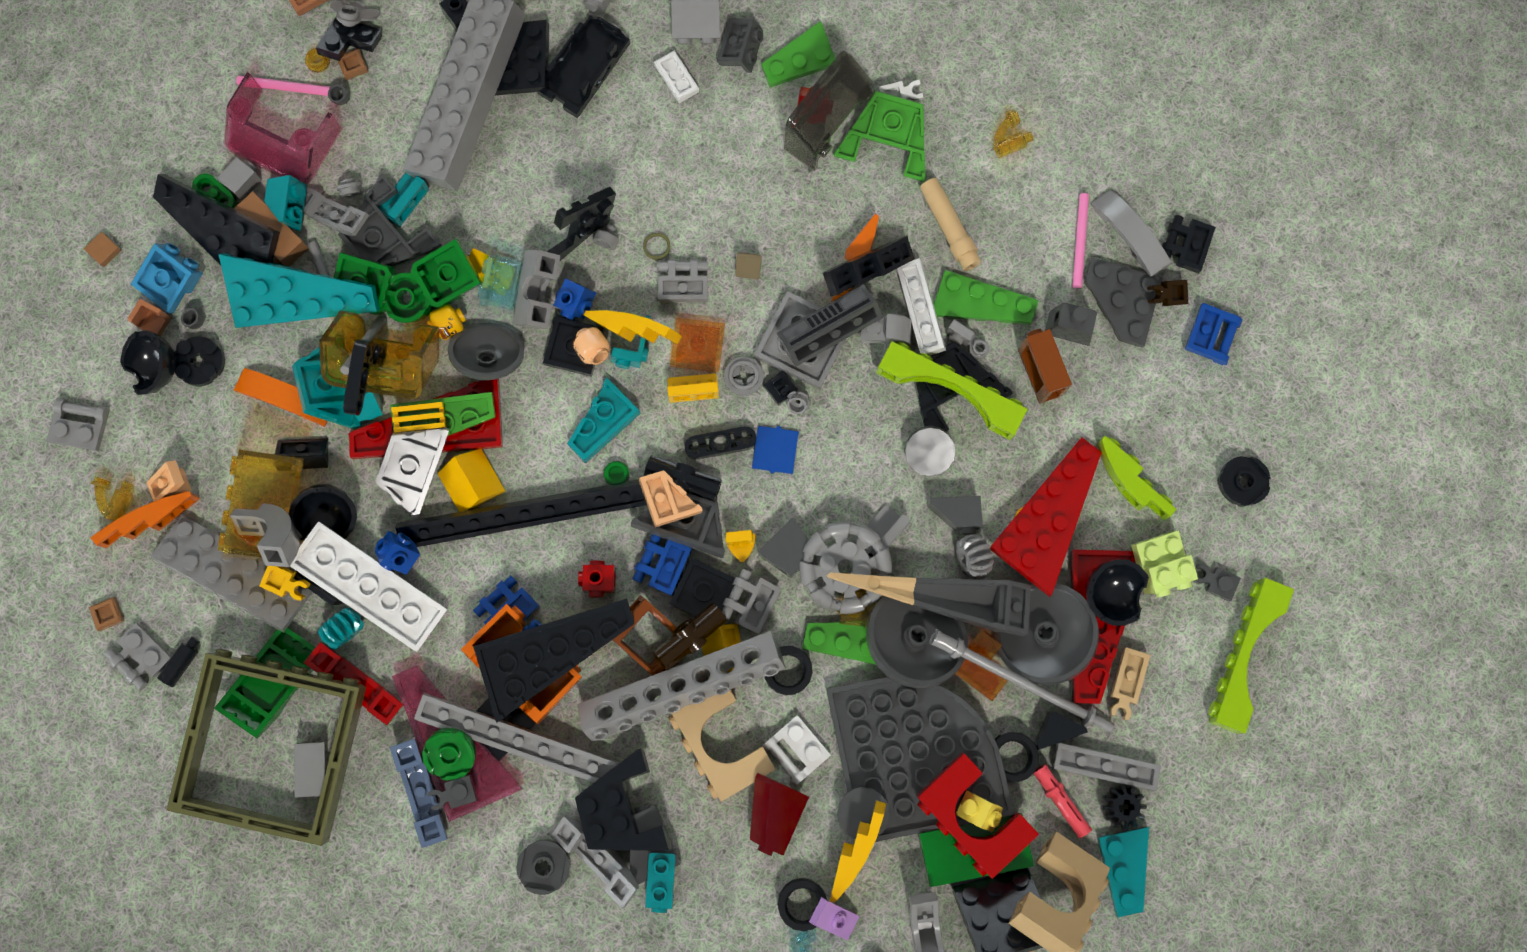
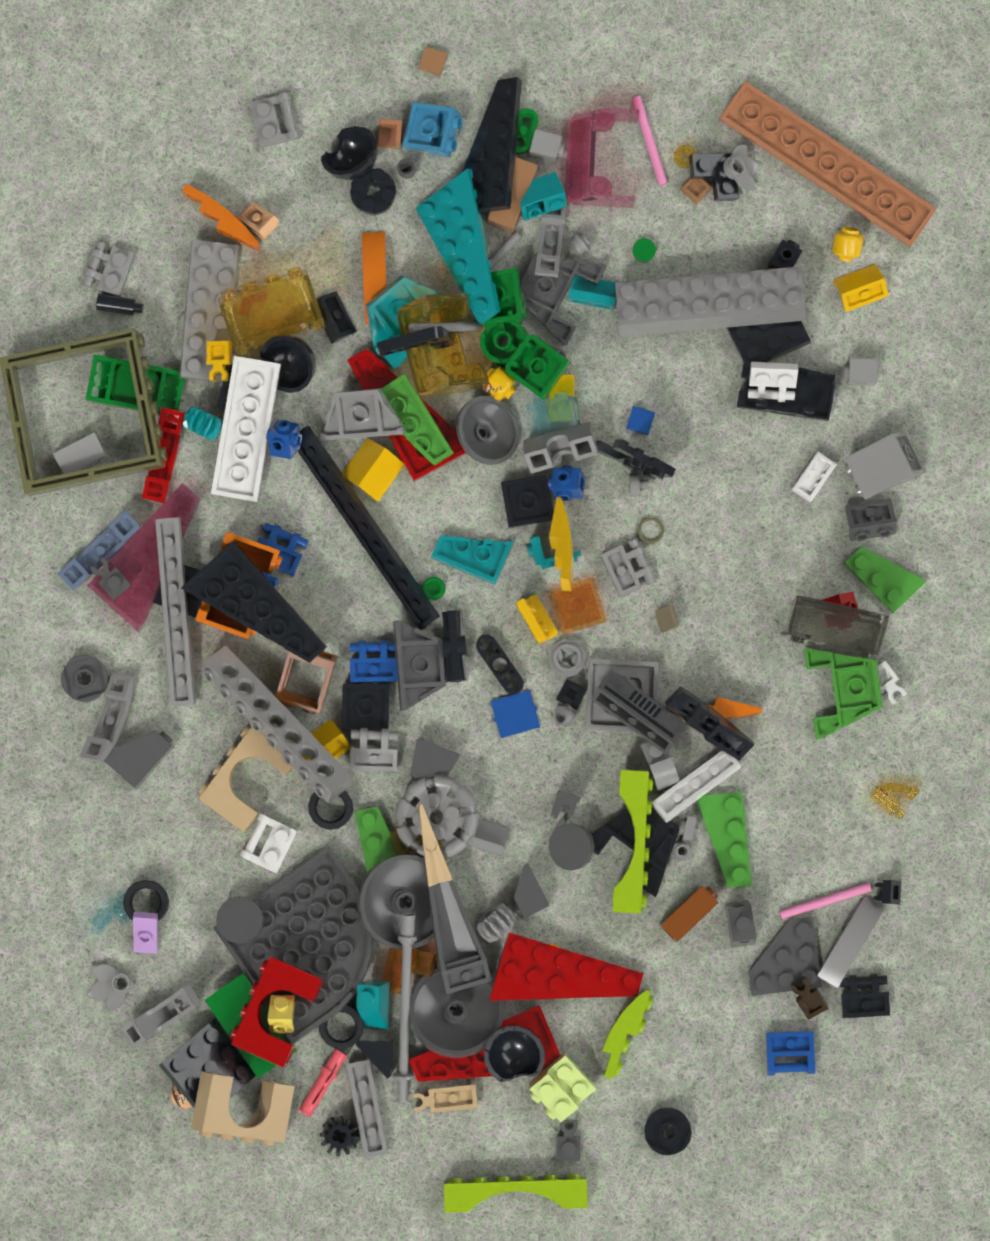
camera: 70 degrees right, 5 degrees up
medium nougat tile [89,597,124,631] -> none
clear yellow plant [90,476,134,521] -> none
light grey arch [230,503,299,567] -> none
dark grey hinge [328,84,350,105] -> none
yellow tile [391,402,447,433] -> none
green tile [422,728,477,781] -> none
light nougat head [573,327,610,365] -> none
black wing [575,748,671,851] -> none
red brick [578,560,616,598] -> none
light nougat wing [639,470,703,527] -> none
teal bracket [645,852,676,913] -> none
dark brown piece [652,603,727,671] -> none
yellow tile [725,530,756,563] -> none
dark red slope [750,773,809,856] -> none
yellow slope [830,800,886,903] -> none
tan piece [920,178,981,271] -> none
teal wing [1097,827,1149,917] -> none
none -> teal slope [357,979,390,1029]
none -> dark grey hinge [550,790,581,820]
none -> blue tile [626,406,655,436]
none -> green tile [632,238,656,263]
none -> white plate [747,362,798,402]
none -> black tile [874,880,901,905]

